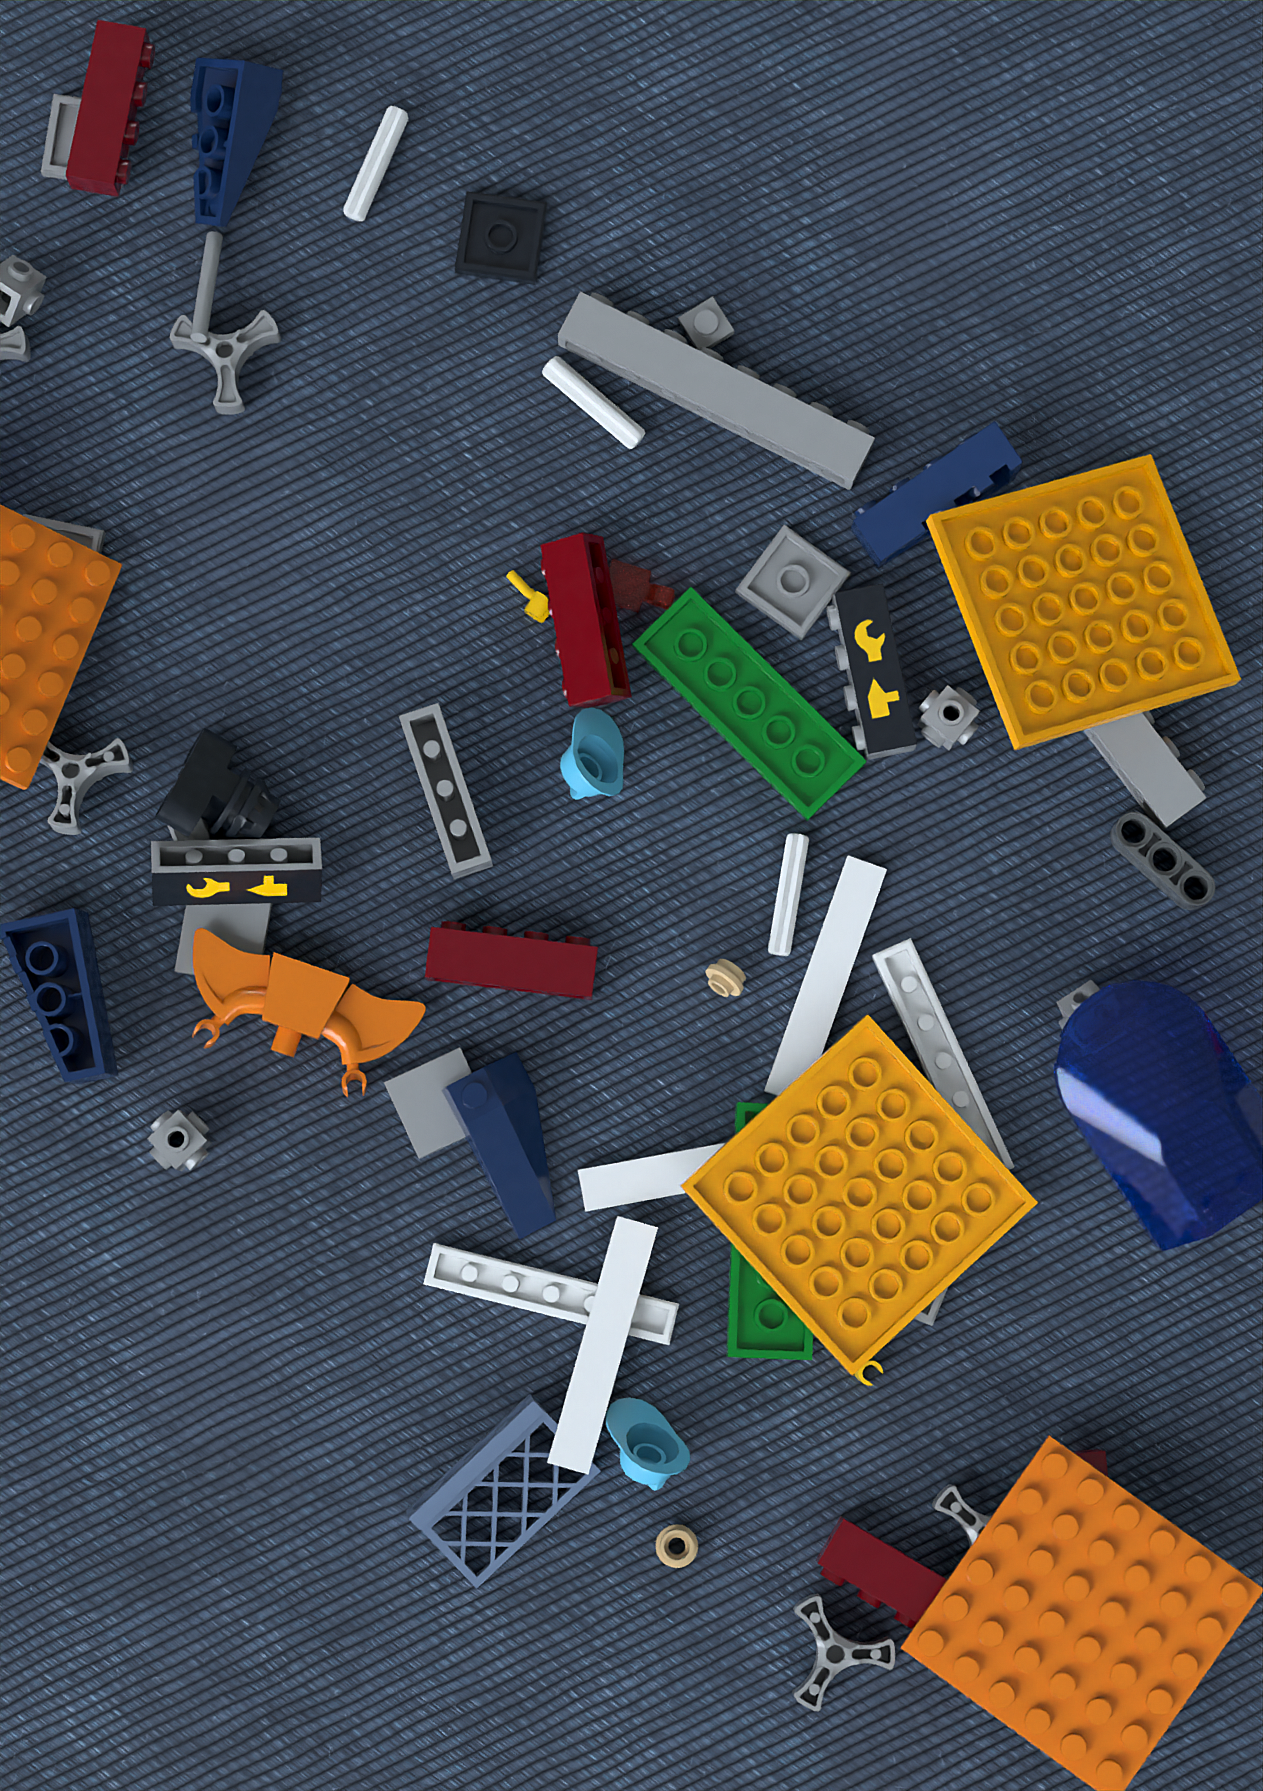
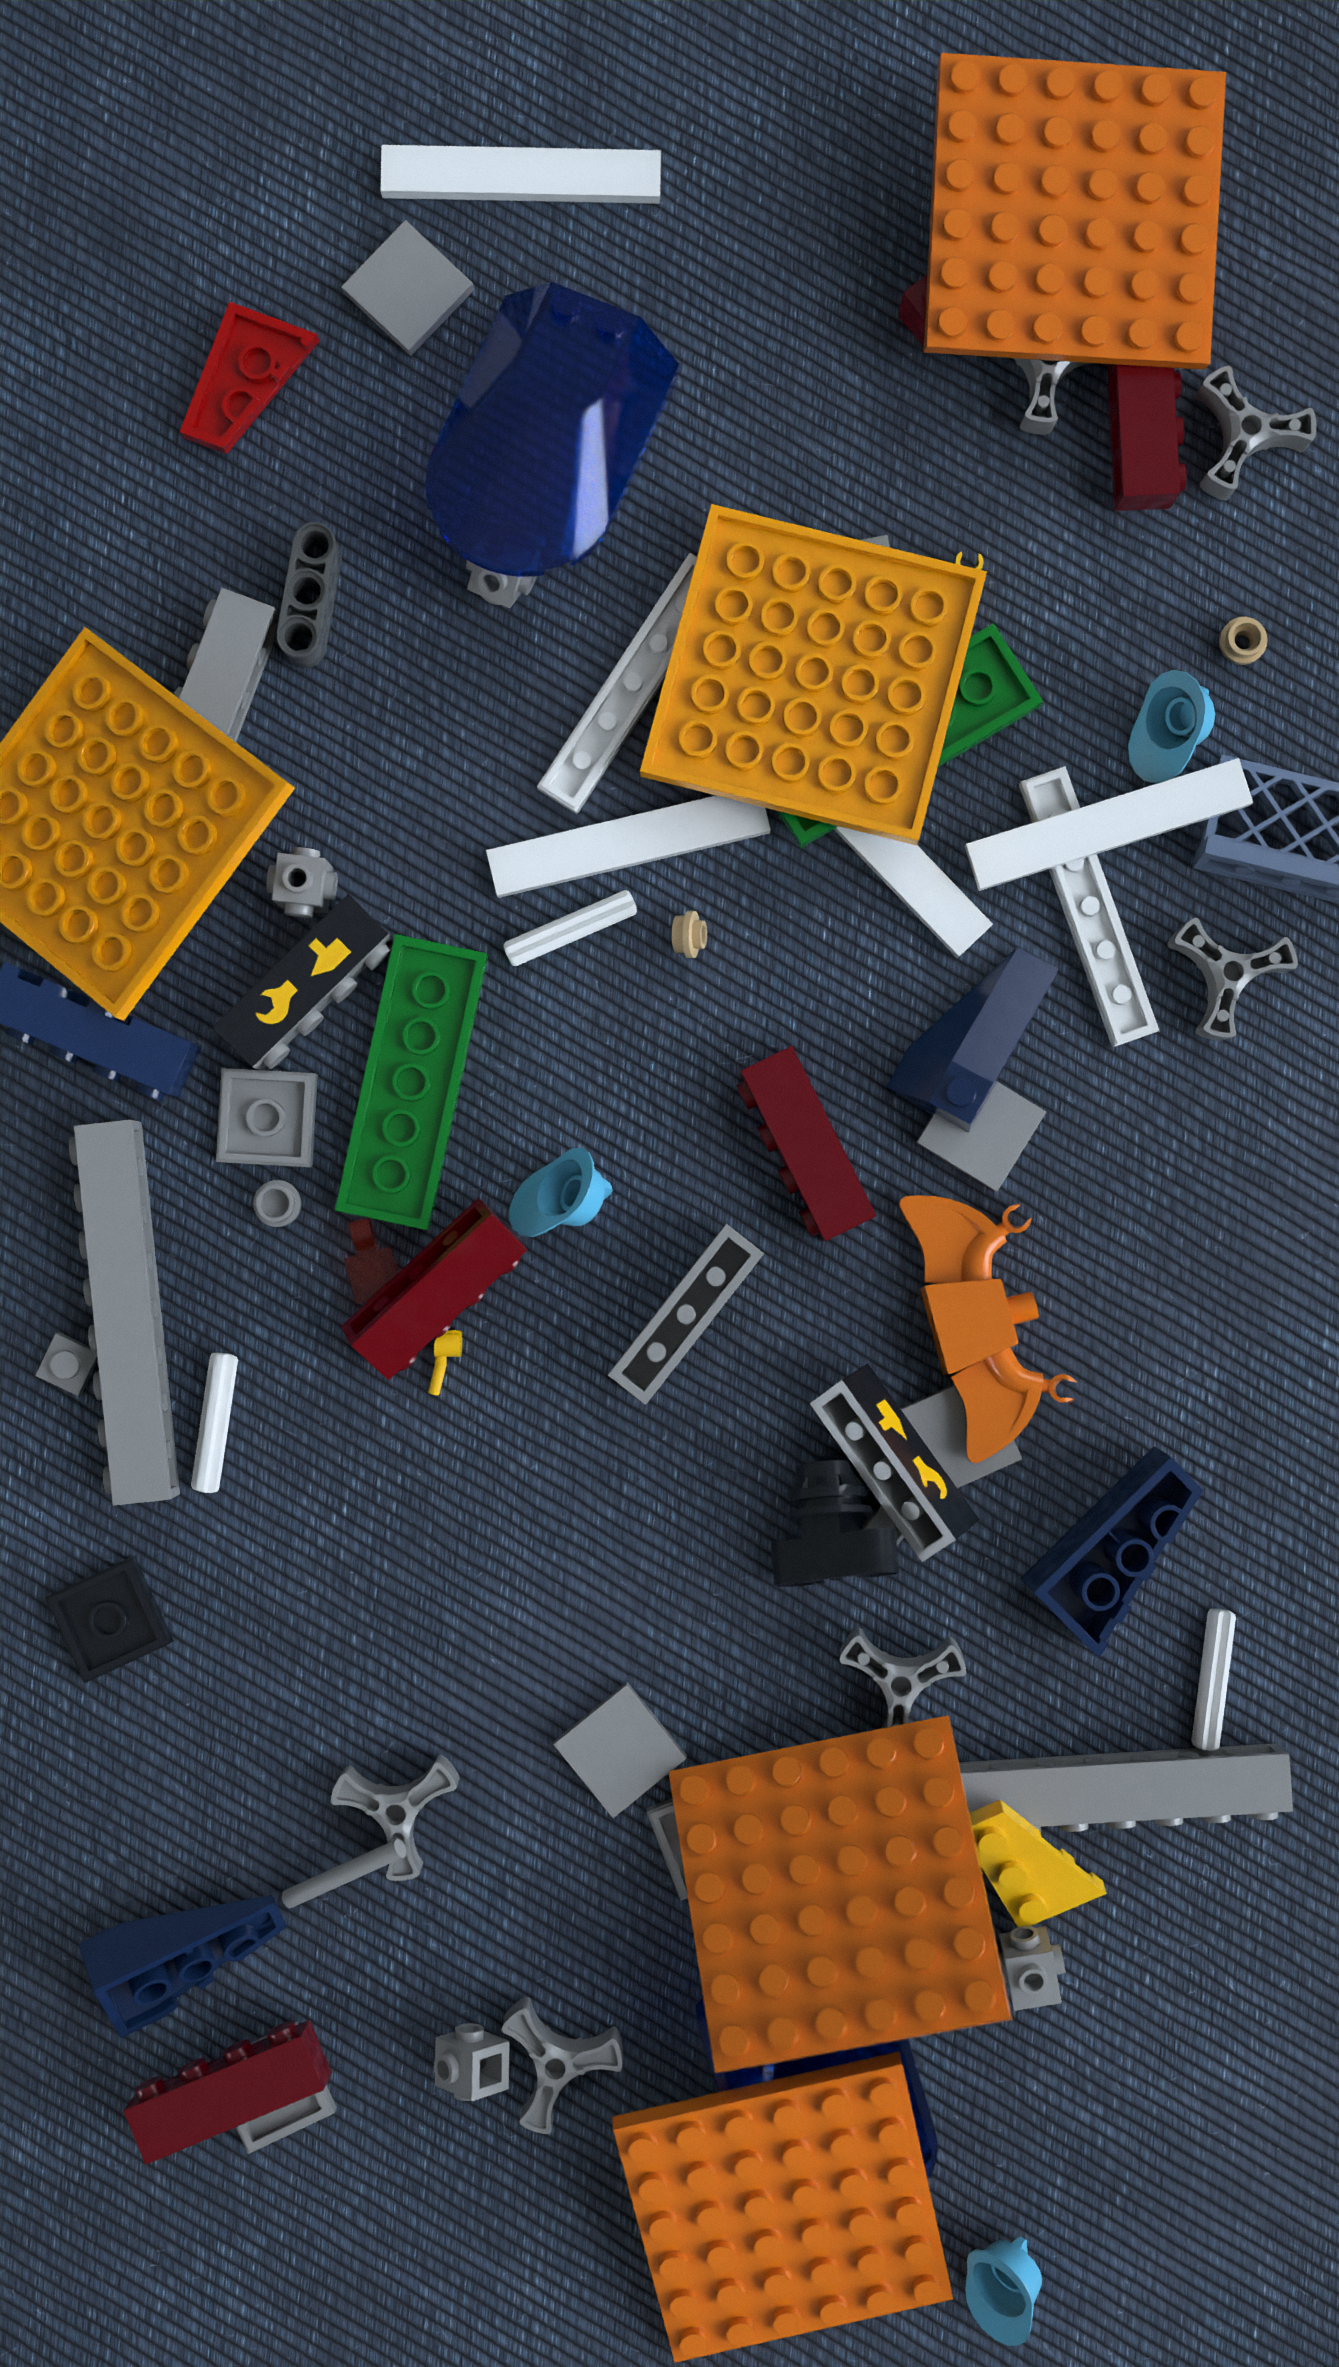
camera: 120 degrees left, 5 degrees up
light grey brick [147,1110,212,1171] -> none
white axle [343,106,408,222] -> none
none -> light grey plate [253,1180,301,1227]
none -> light grey tile [553,1682,687,1818]
none -> light grey piece [1167,918,1298,1041]

